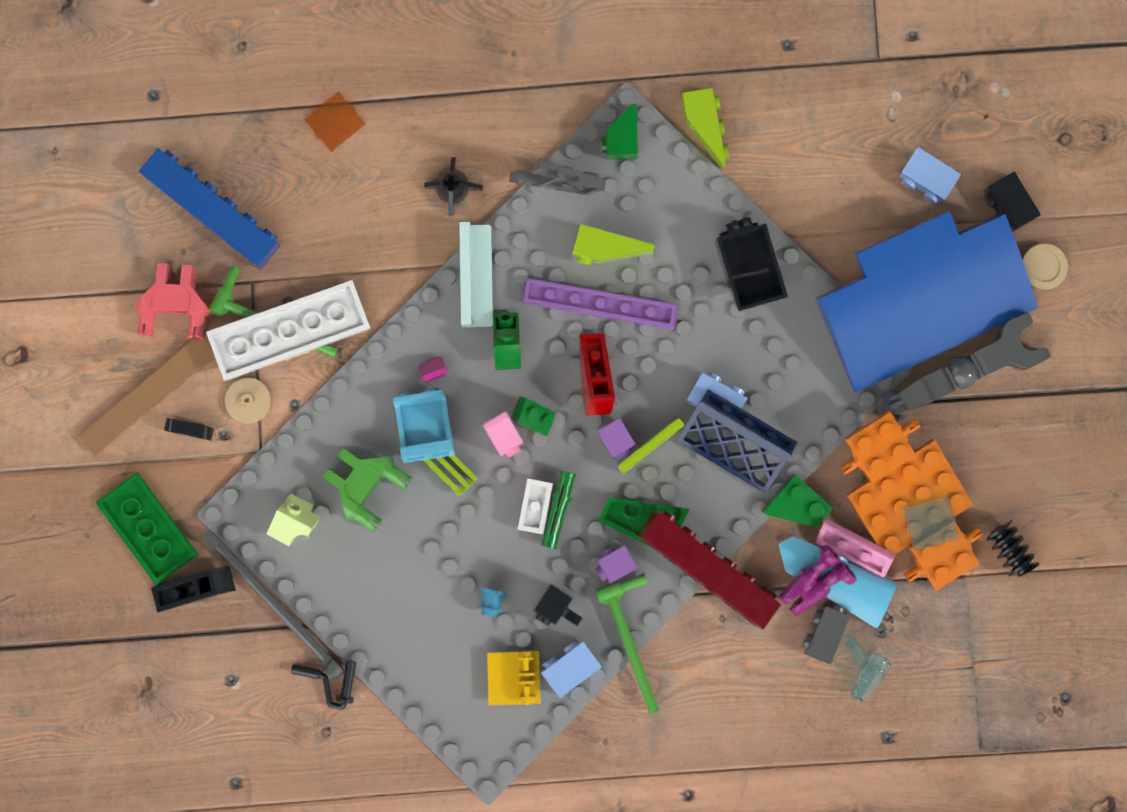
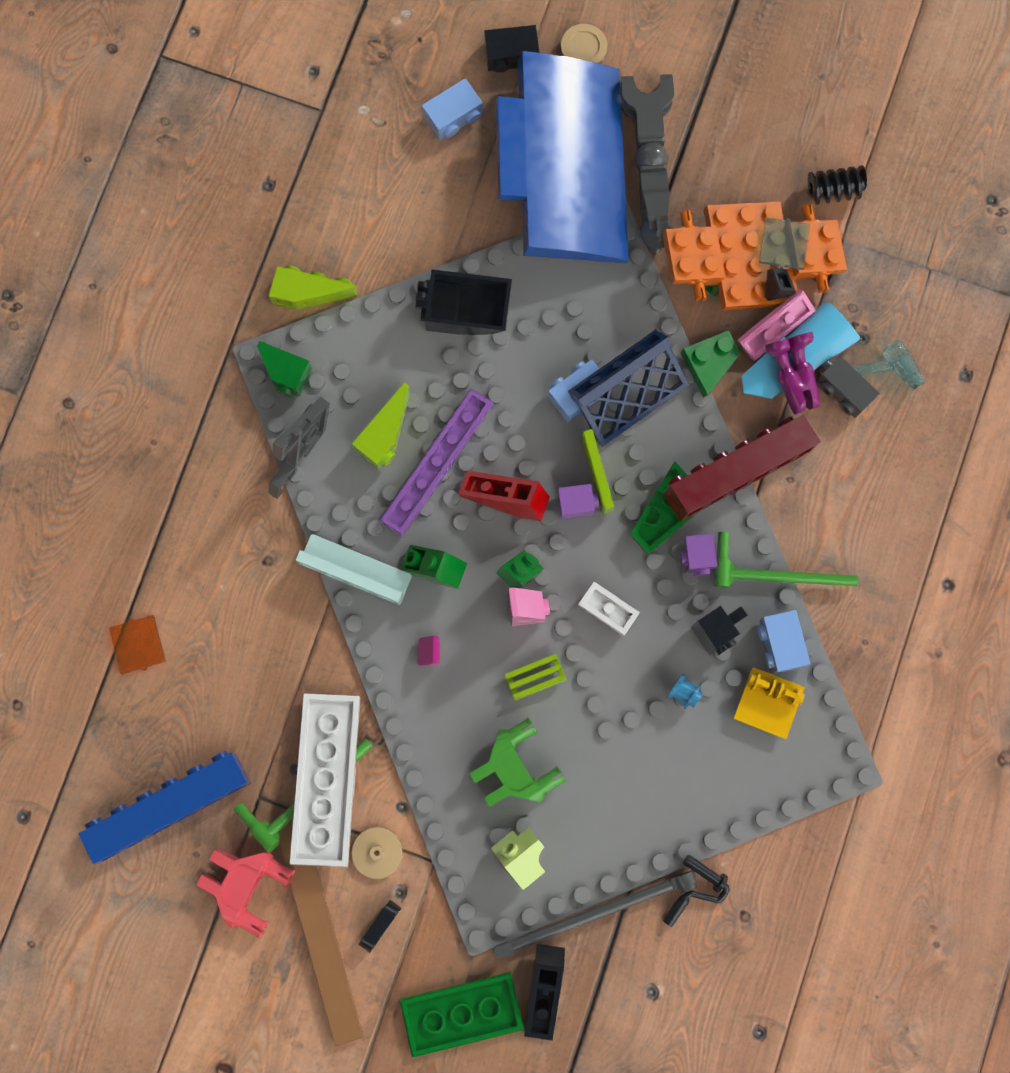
camera: 70 degrees left, 5 degrees down
medium azure panel [393,387,455,463] -> none
black piece [424,157,483,217] -> none
green pin [541,470,576,549] -> none
none -> black slope [765,268,796,301]

